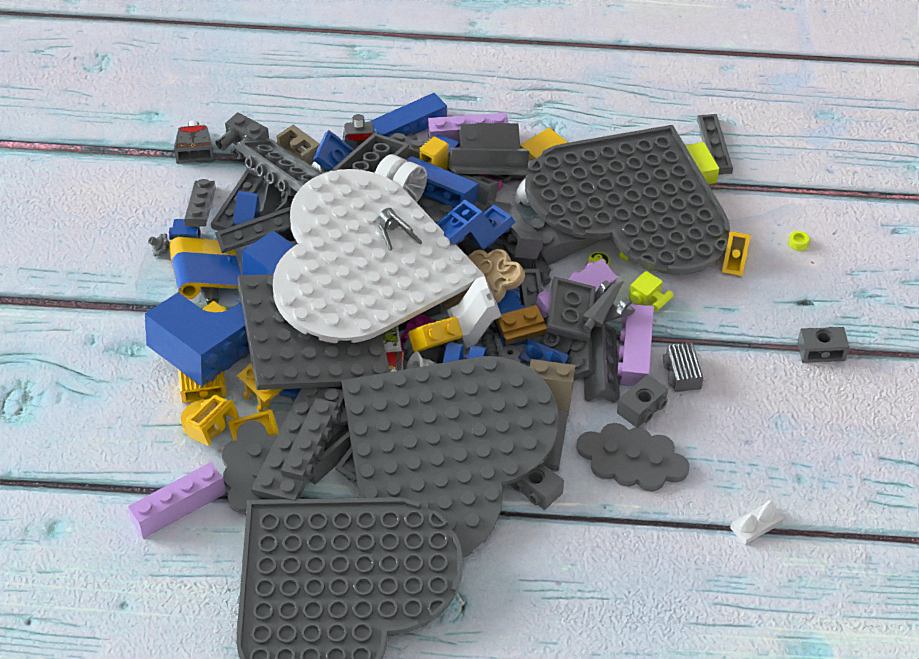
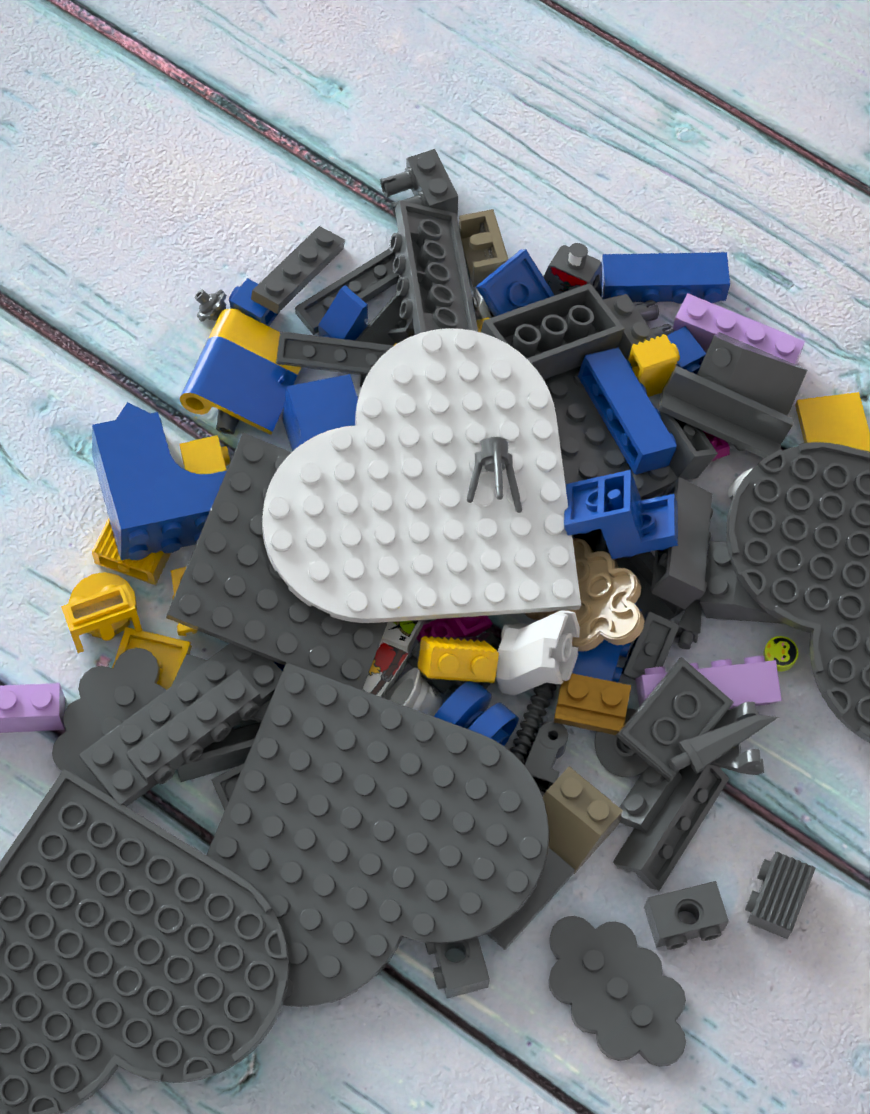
camera: 30 degrees right, 15 degrees up
dark grey torso [174,120,214,164] -> none
white wheel [375,154,427,203] -> none
blue tile [520,339,570,365] -> none
lavender brick [617,304,654,386] -> none
neon yellow brick [628,271,674,312] -> none

